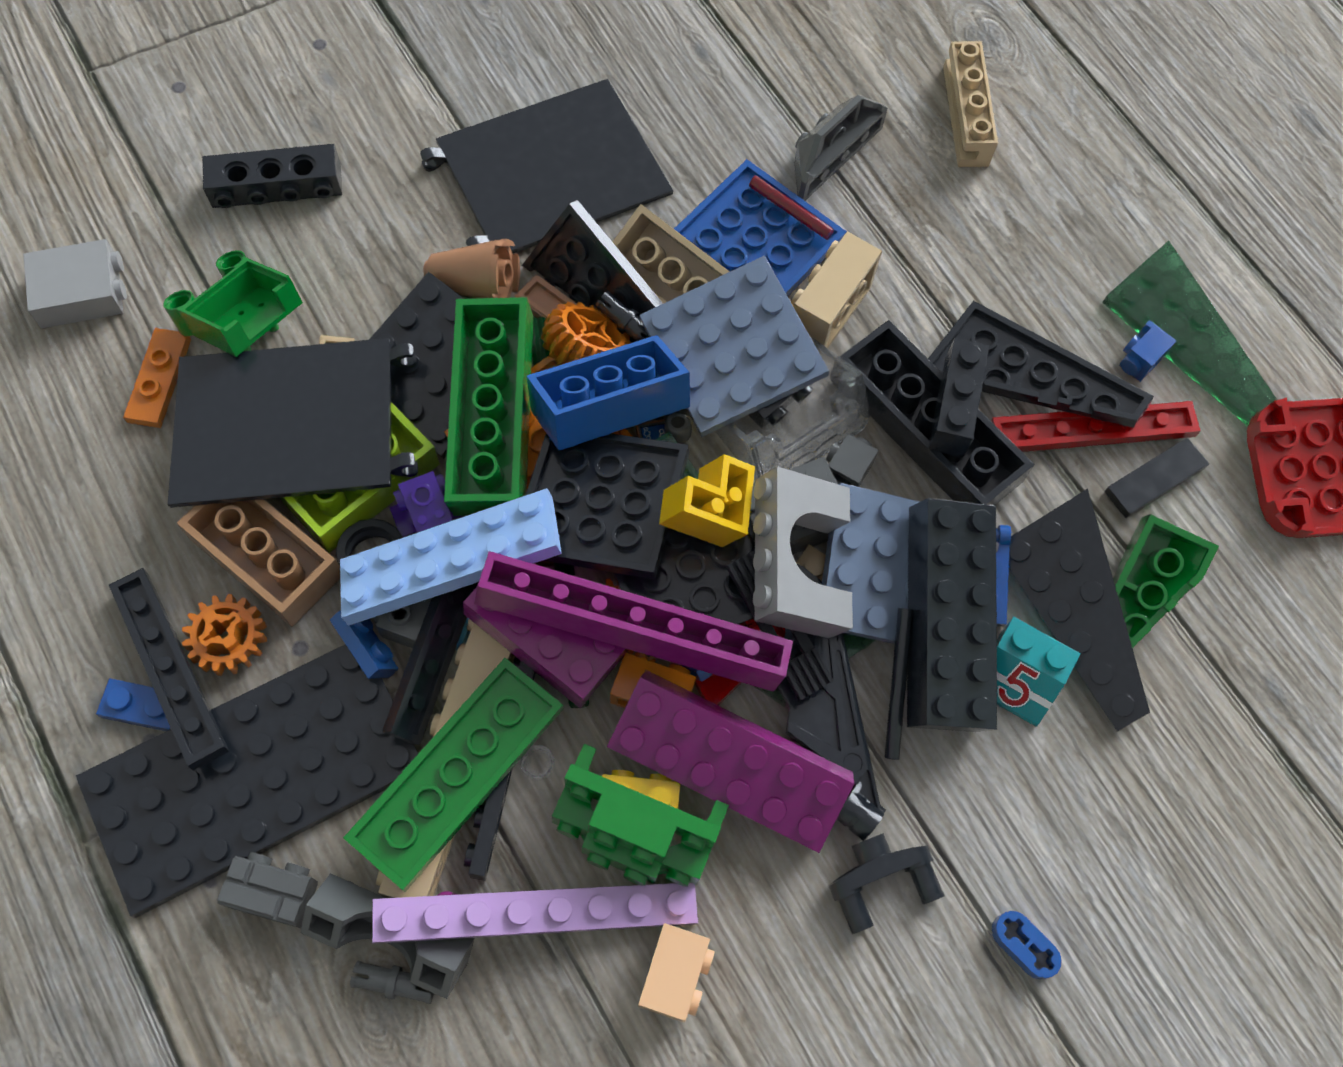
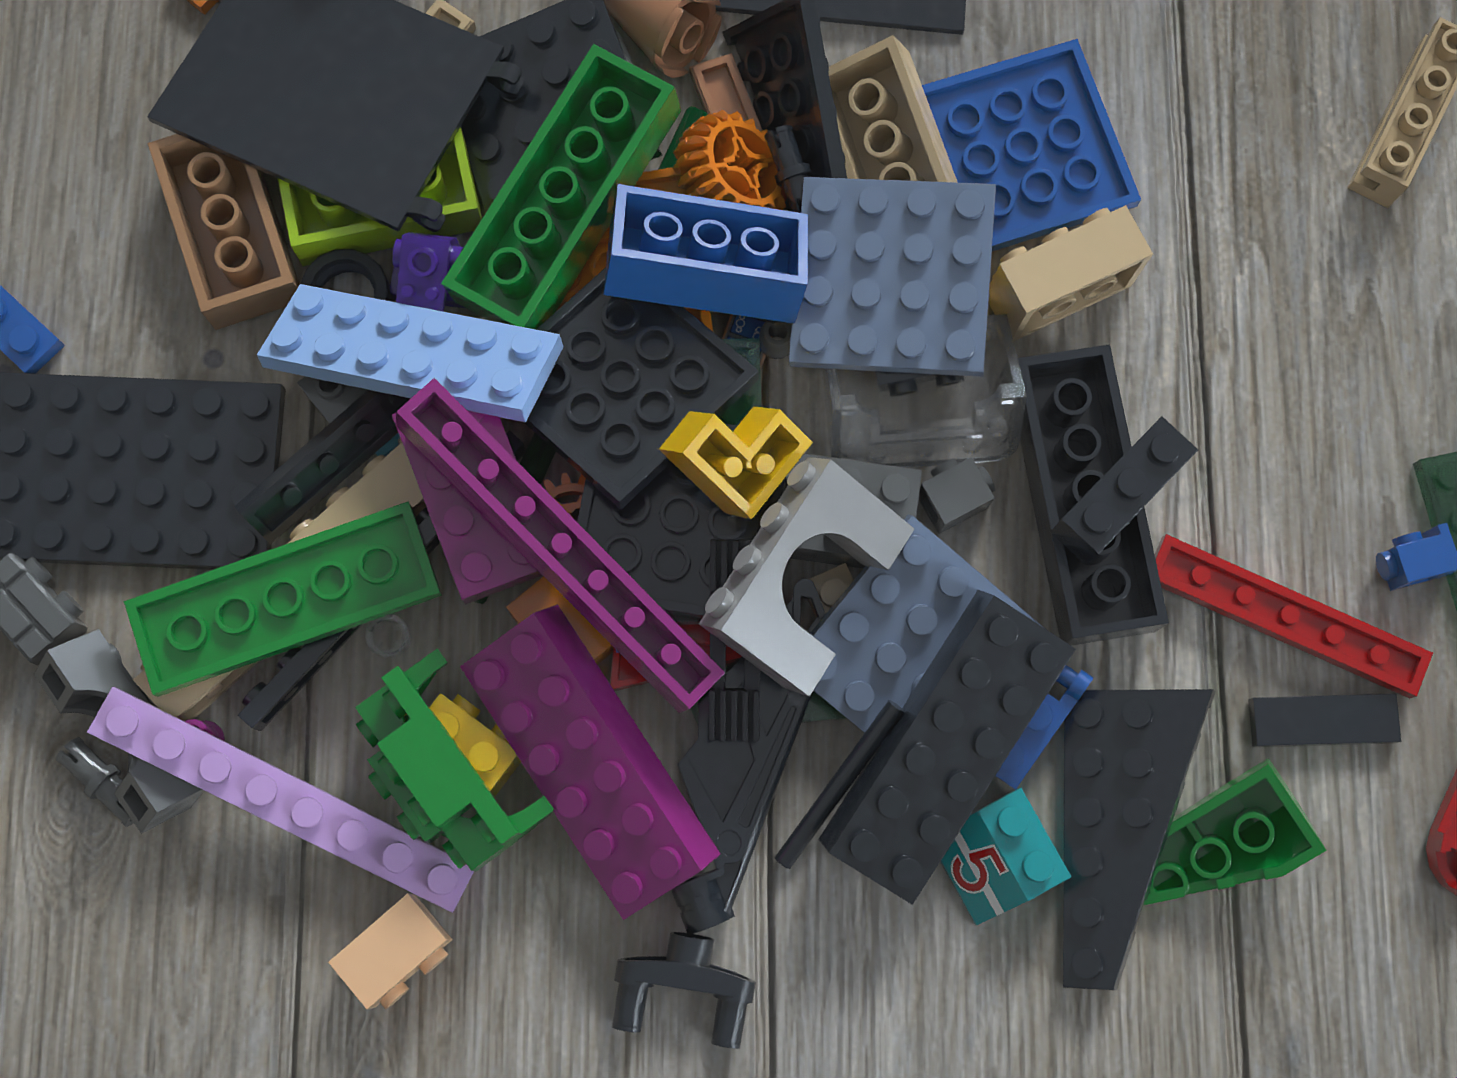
camera: 30 degrees right, 10 degrees up
black plate [109,568,229,771] -> none
orange gear [182,594,267,676] -> none
blue plate [329,610,399,679] -> none
dark red bar [749,176,834,240] -> none
dark grey wedge [794,95,888,201] -> none
black wing [928,300,1154,428] -> none

